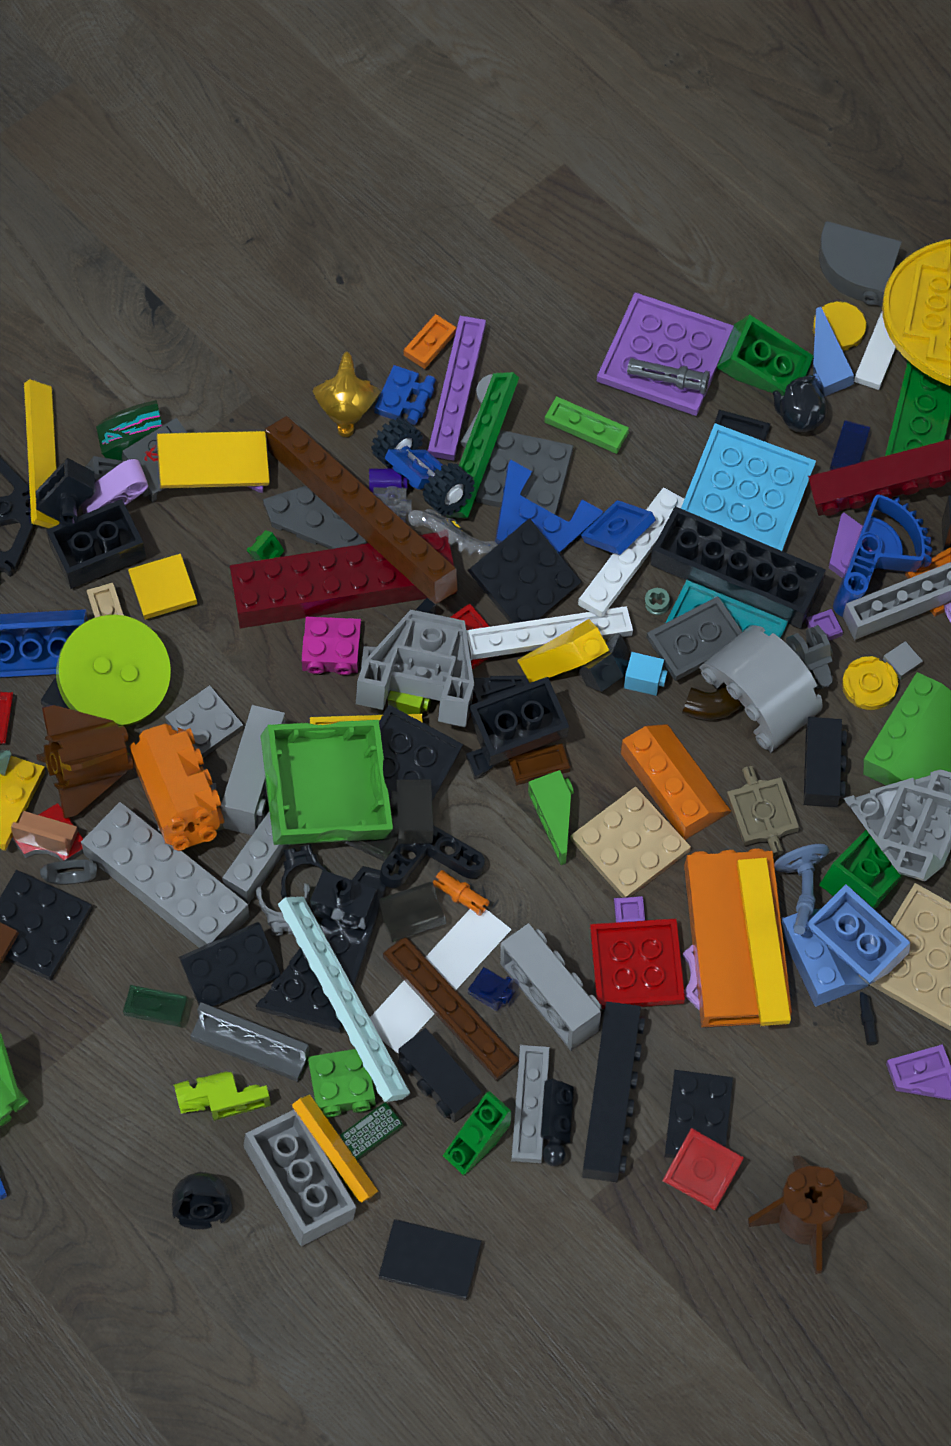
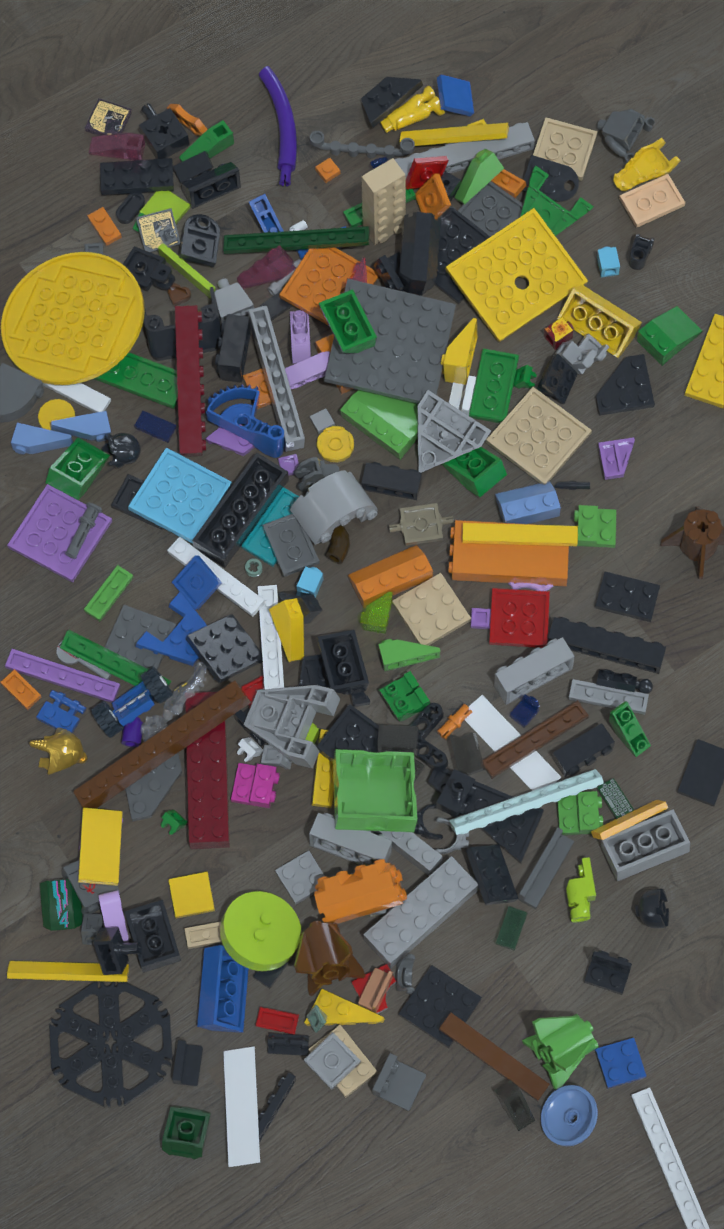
camera: 80 degrees left, 5 degrees up
reddish brown tile [508,743,570,786] -> none
red tile [662,1128,743,1210] -> none
sand blue dish [774,844,829,935] -> none
medium blue slope [806,885,910,984] -> none
none -> medium blue slope [11,423,73,454]
none -> white tile [237,737,263,762]
none -> clear neon green slope [360,592,393,634]
none -> green hips [379,671,430,722]
none -> bright green plate [574,505,616,548]
none -> black bracket [584,950,632,995]

